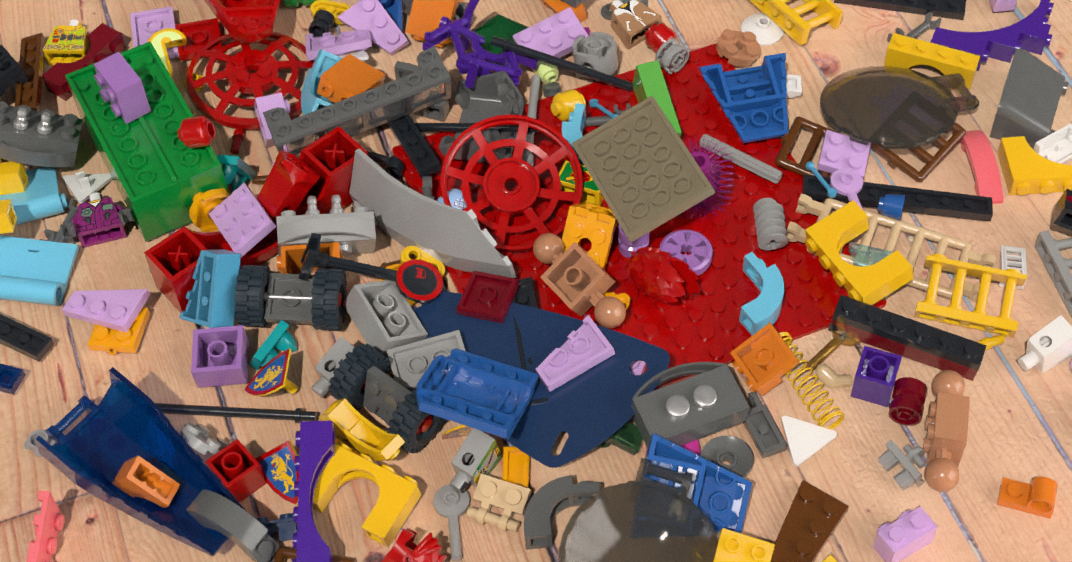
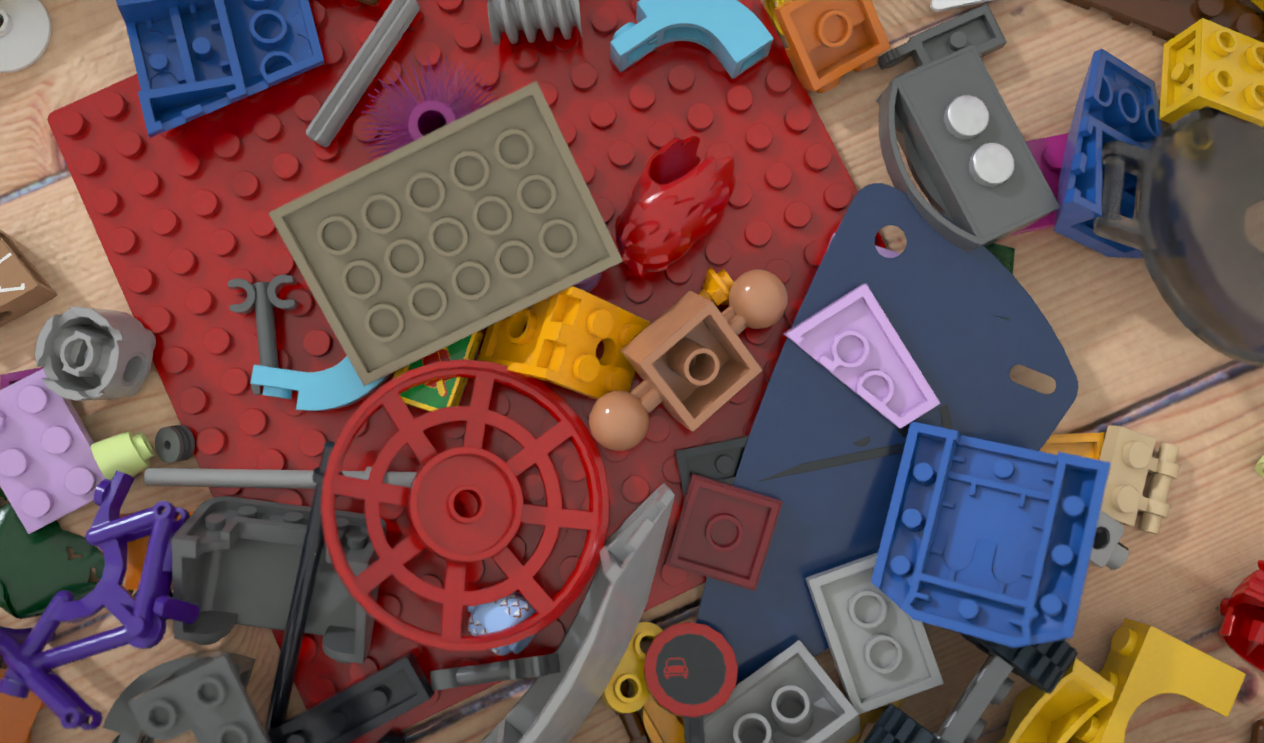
camera: 100 degrees left, 30 degrees up
light grey piece [433,485,470,562] -> none
black bar [490,36,632,91] -> none
dark grey arch [524,475,600,550] -> none
yellow head [551,89,586,121] -> none
dark azure hinge [589,99,618,119] -> none
bright green slope [632,60,682,137] -> none
red head [644,23,677,53] -> none
light grey wheel [655,38,689,74] -> none
medium lavender wheel [659,229,712,276] -> none
dark grey dish [701,436,753,478] -> none
nougat plate [716,29,761,67] -> none

